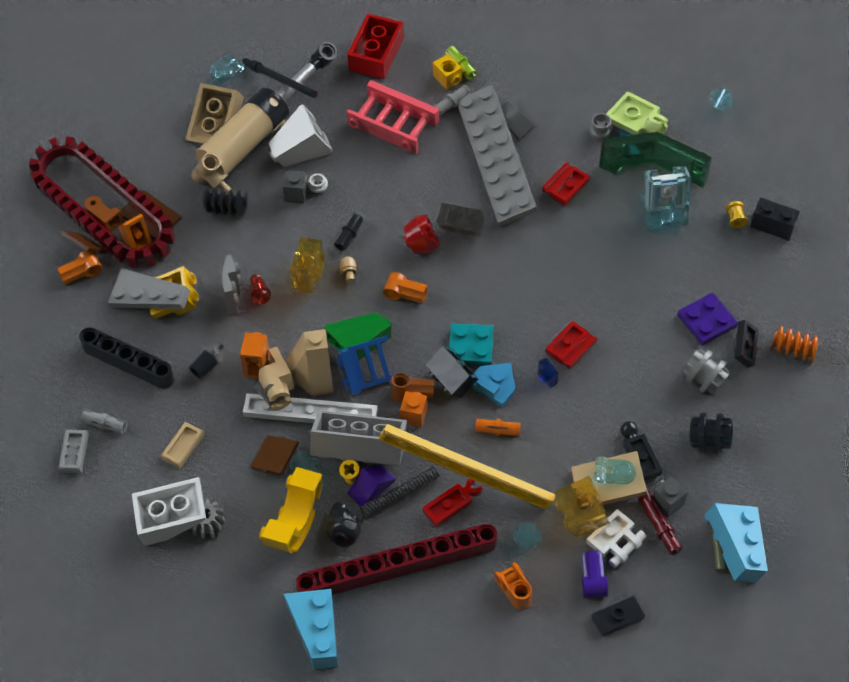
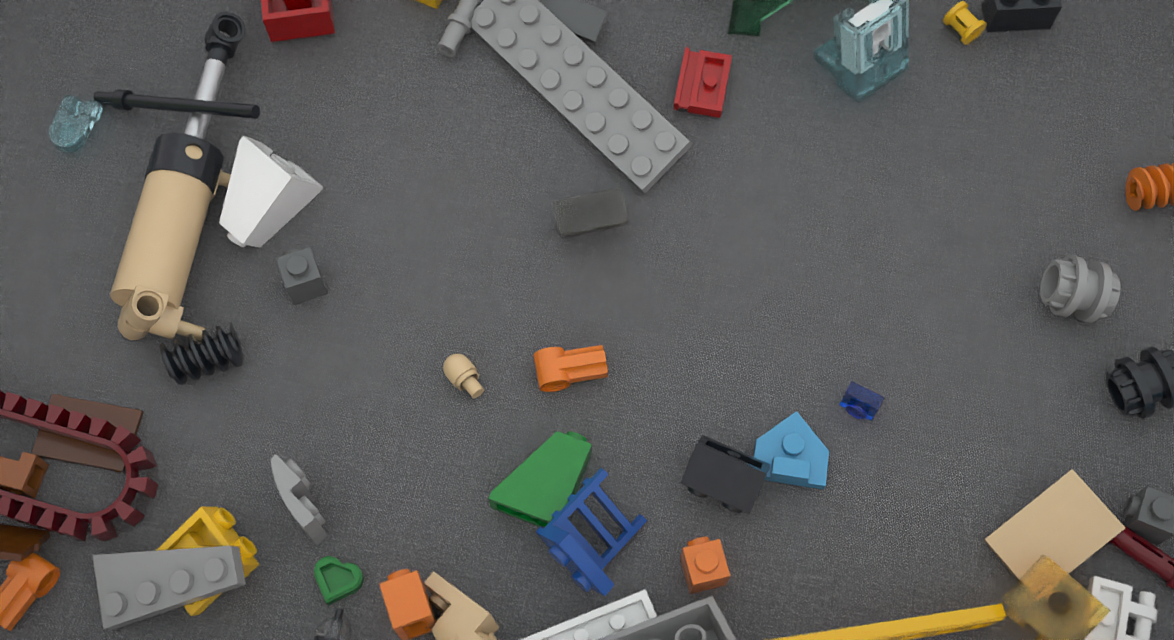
camera: 30 degrees left, 10 degrees up
orange slope [118,214,152,249] -> none
tan slope [186,83,244,144] -> none
clear red cone [250,274,271,305] -> none
tan slope [286,329,334,396] -> none
clear yellow brick [289,237,325,293] -> none
white plate [308,174,328,193] -> none
black axle [334,213,364,251] -> none
coral fence [347,80,439,154] -> none
dark orange piece [390,373,434,402] -> none
red cone [403,214,440,254] -> none
teal plate [449,323,494,366] -> none
orange pin [475,418,521,437] -> none
red plate [545,320,597,370] -> none
clear light blue plate [593,457,636,484] -> none
black plate [620,421,663,481] -> none
dark purple plate [677,292,738,346] -> none
black plate [734,319,758,368] -> none
none -> green tile [314,556,364,605]

